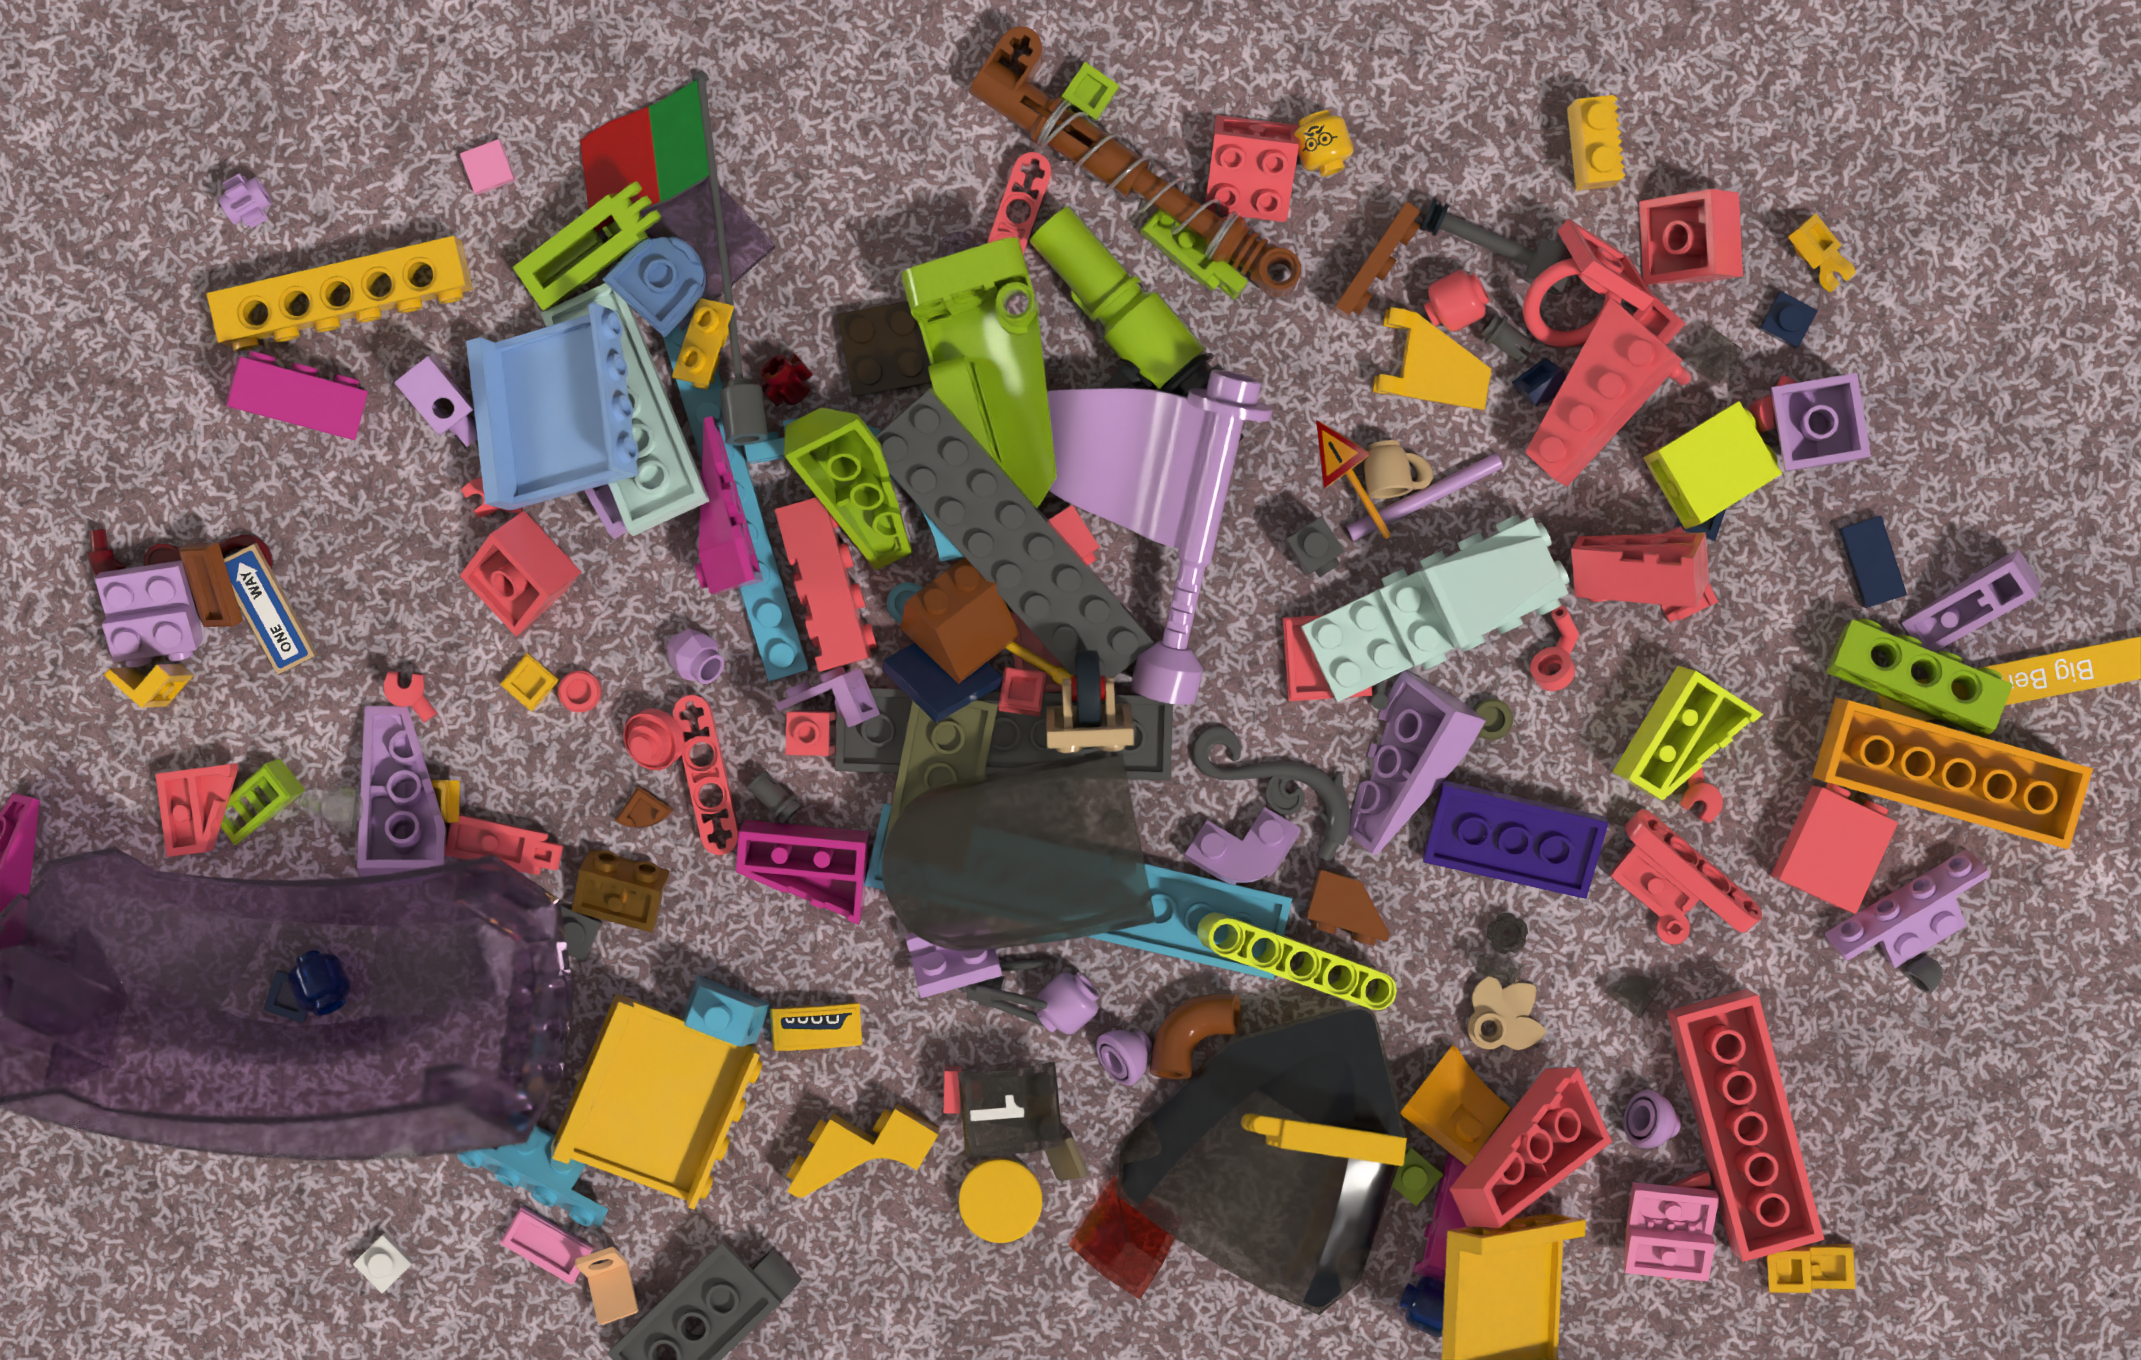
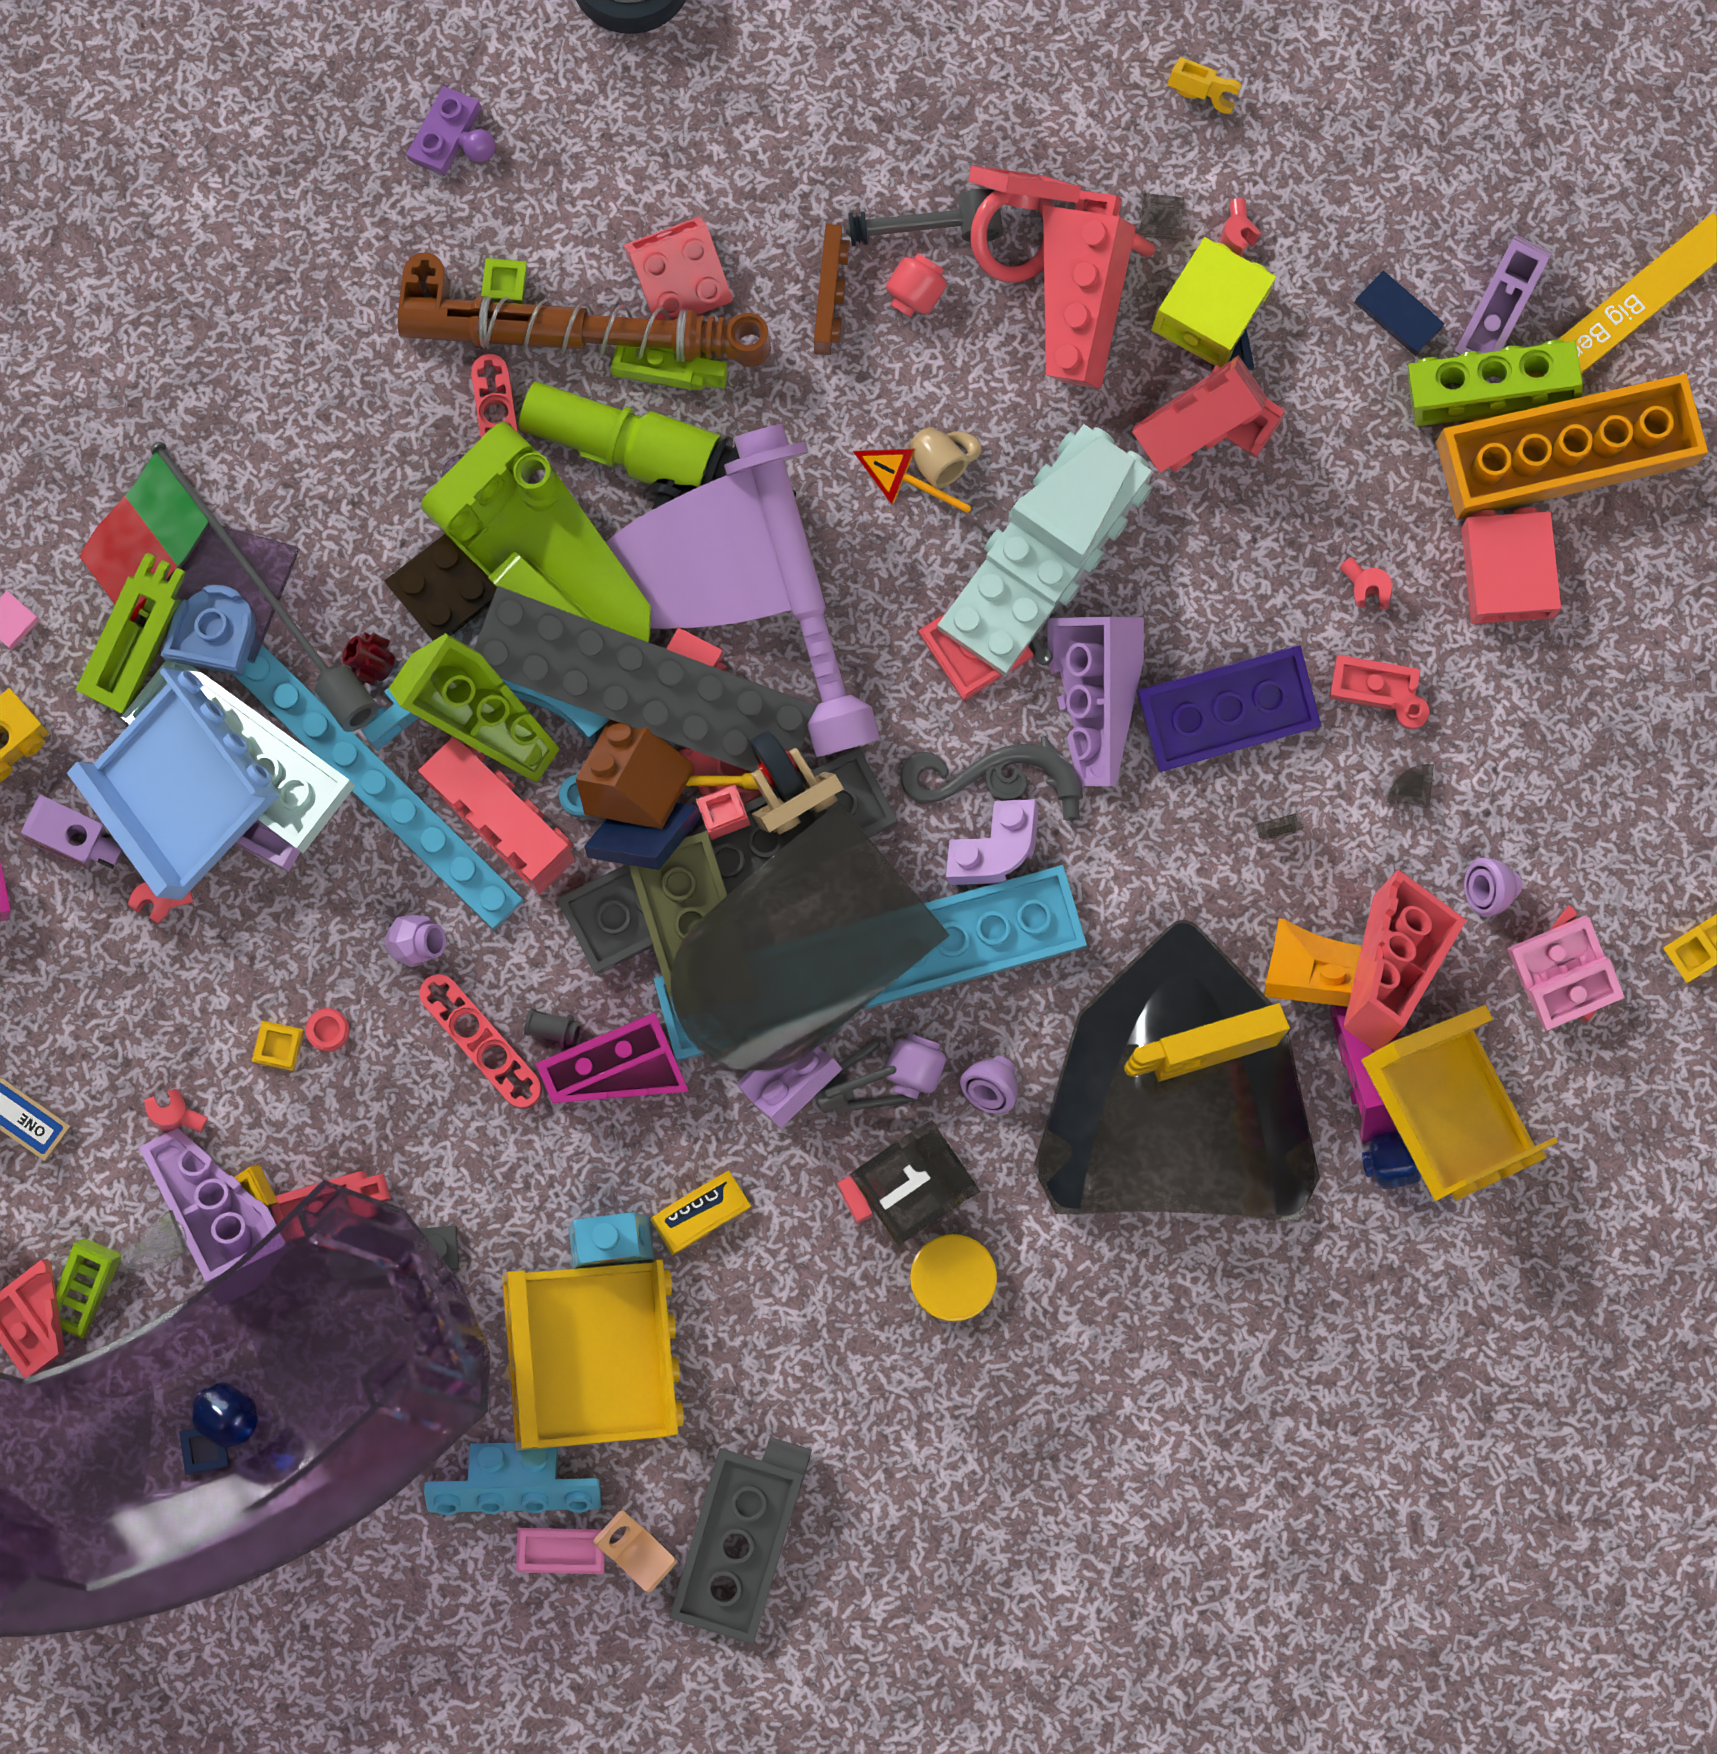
camera: 25 degrees left, 10 degrees down
white plate [353,1232,415,1293] -> none
coral slope [460,511,581,637] -> none
pearl gold bracket [572,849,670,933] -> none
dark orange tile [615,786,674,828] -> none
coral plate [623,708,685,771] -> none
yellow hinge [672,298,735,390] -> none
dark pink wedge [695,416,764,595] -> none
lavender bracket [775,666,880,728] -> none
coral window [785,709,836,756] -> none
yellow arch [786,1103,940,1198] -> none
dark tan slope [1042,1131,1088,1181] -> none
clear red slope [1069,1175,1184,1300] -> none
dark orange cylinder [1150,993,1241,1079] -> none
neon yellow beam [1197,912,1397,1010] -> none
dark grey brick [1283,516,1345,577] -> none
yellow head [1294,110,1354,177] -> none
dark orange slope [1303,867,1390,946] -> none
lavender bar [1346,453,1503,541] -> none
yellow flag [1372,307,1491,410] -> none
lime plate [1389,1146,1443,1207] -> none
tan plate [1467,974,1546,1050] -> none
olive tile [1473,698,1513,740] -> none
dark grey pin [1480,314,1536,364] -> none
clear smoke plate [1486,913,1528,954] -> none
dark blue plate [1512,358,1567,407] -> none
coral plate [1530,605,1579,691] -> none
yellow brick [1567,95,1626,191] -> none
neon yellow wedge [1612,666,1763,801] -> none
coral beam [1625,809,1763,933] -> none
coral slope [1639,189,1743,285] -> none
coral brick [1666,989,1825,1262] -> none
dark blue plate [1758,291,1818,349] -> none
lavender slope [1771,373,1871,471] -> none
lavender bracket [1825,849,1990,968] -> none
dark grey hinge [1904,957,1943,994] -> none

